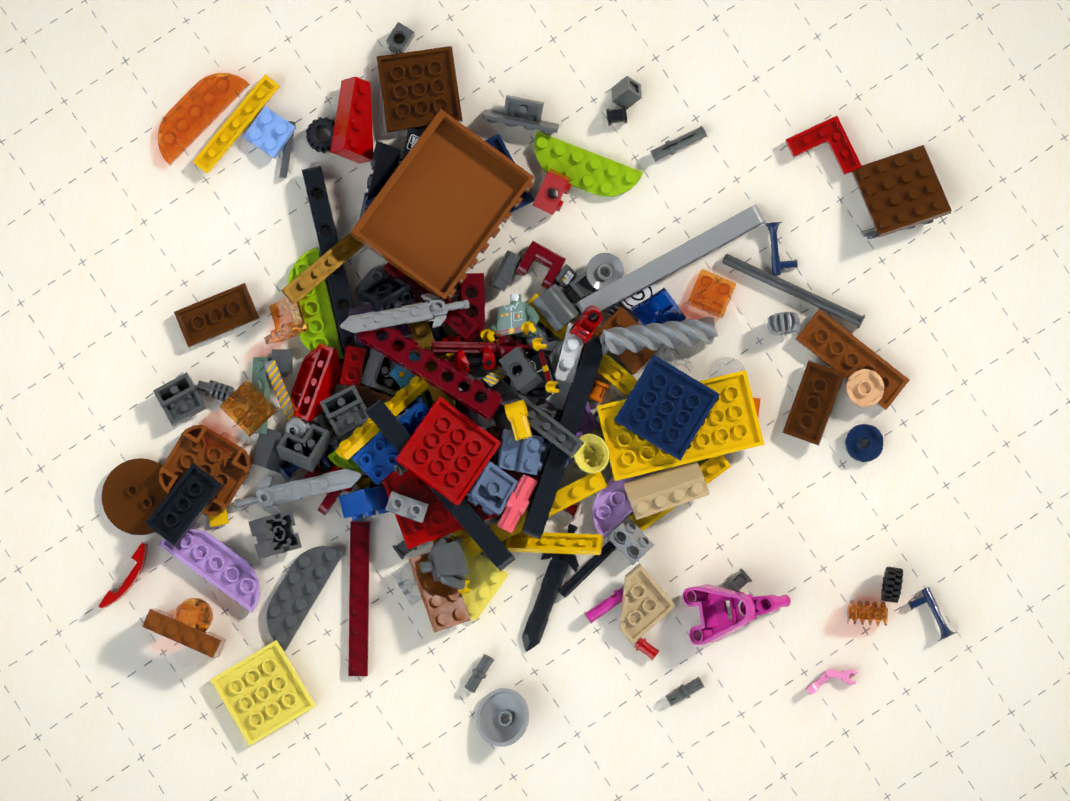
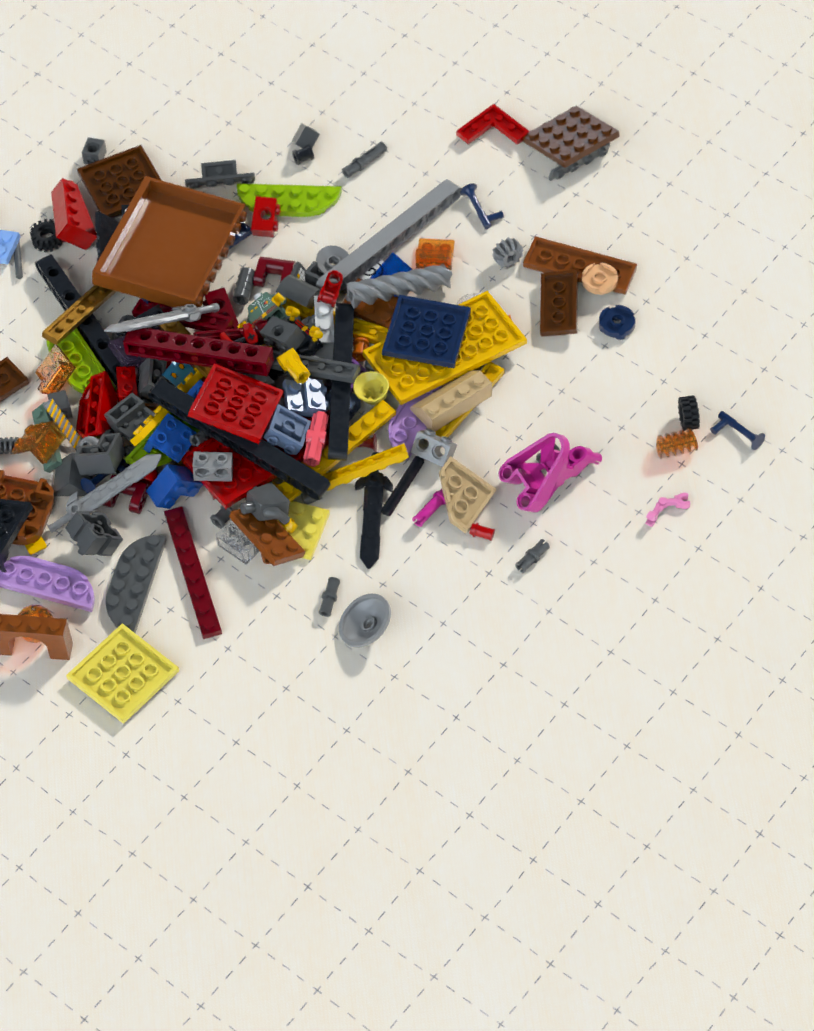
camera: 15 degrees left, 30 degrees down
dark grey axle [722,254,865,329] -> none

